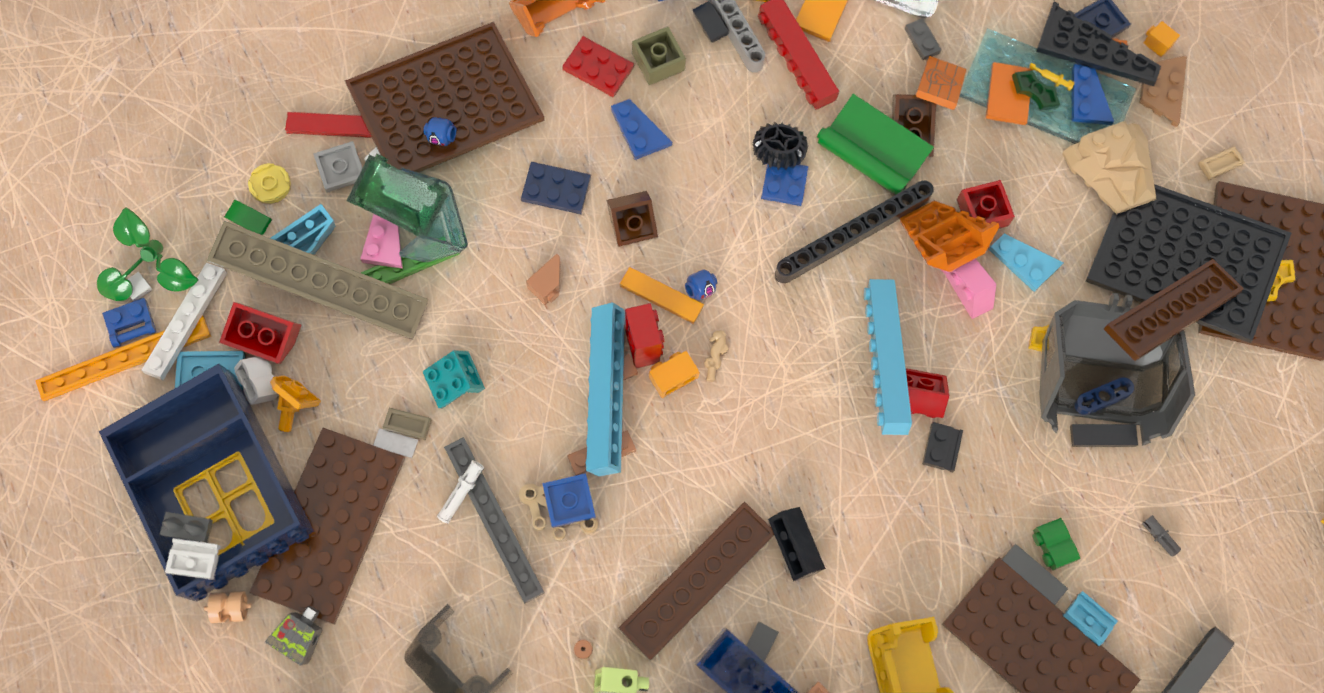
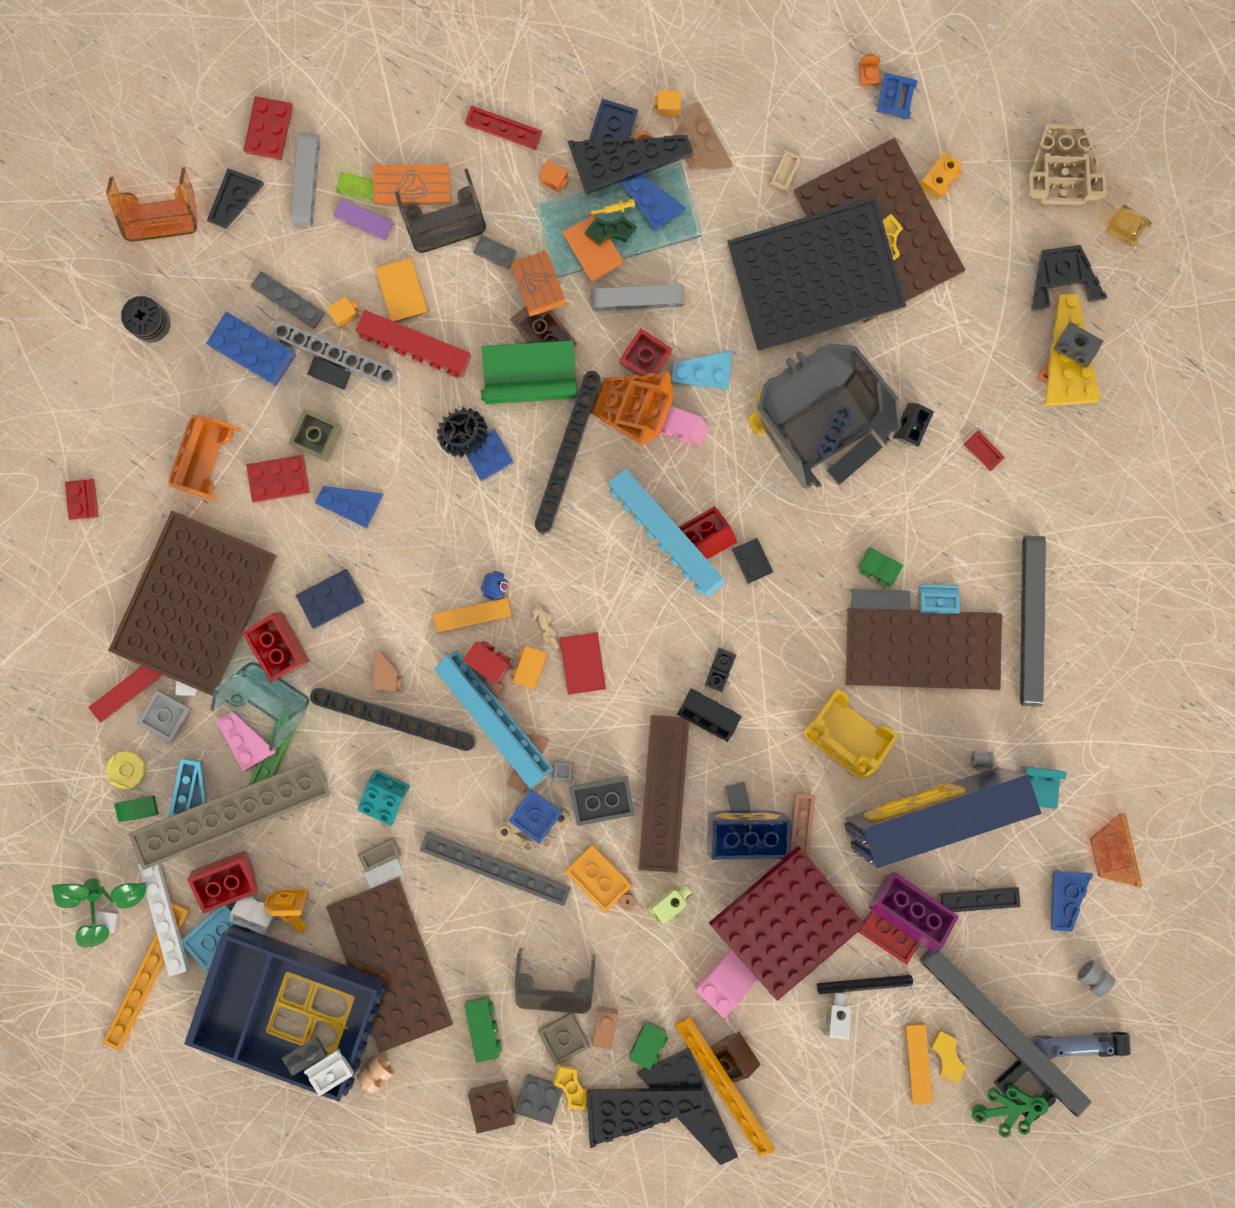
camera: 30 degrees left, 15 degrees up
blue plate [102,298,156,348] -> none
torso [265,606,322,666] -> none
clear green windscreen [346,154,449,241] -> none
blue head [424,117,456,146] -> none
white pin [437,460,484,524] -> none
reddish brown slope [606,191,658,247] -> none
tan wedge [1062,121,1156,214] -> none
reddish brown plate [1104,259,1244,361] -> none
dark grey axle [1142,515,1181,557] -> none
none -> red slope [242,612,310,683]
none -> black beam [310,688,476,751]
none -> green brick [464,996,503,1063]
none -> orange brick [538,160,569,193]
none -> light grey tile [553,761,573,782]
none -> red tile [560,632,606,695]
none -> light orange tile [565,844,633,913]
none -> dark grey brick [570,775,635,826]
none -> light grey beam [591,284,685,311]
none -> black slope [705,647,736,692]
none -> black brick [893,403,934,447]
none -> red tile [963,430,1005,471]

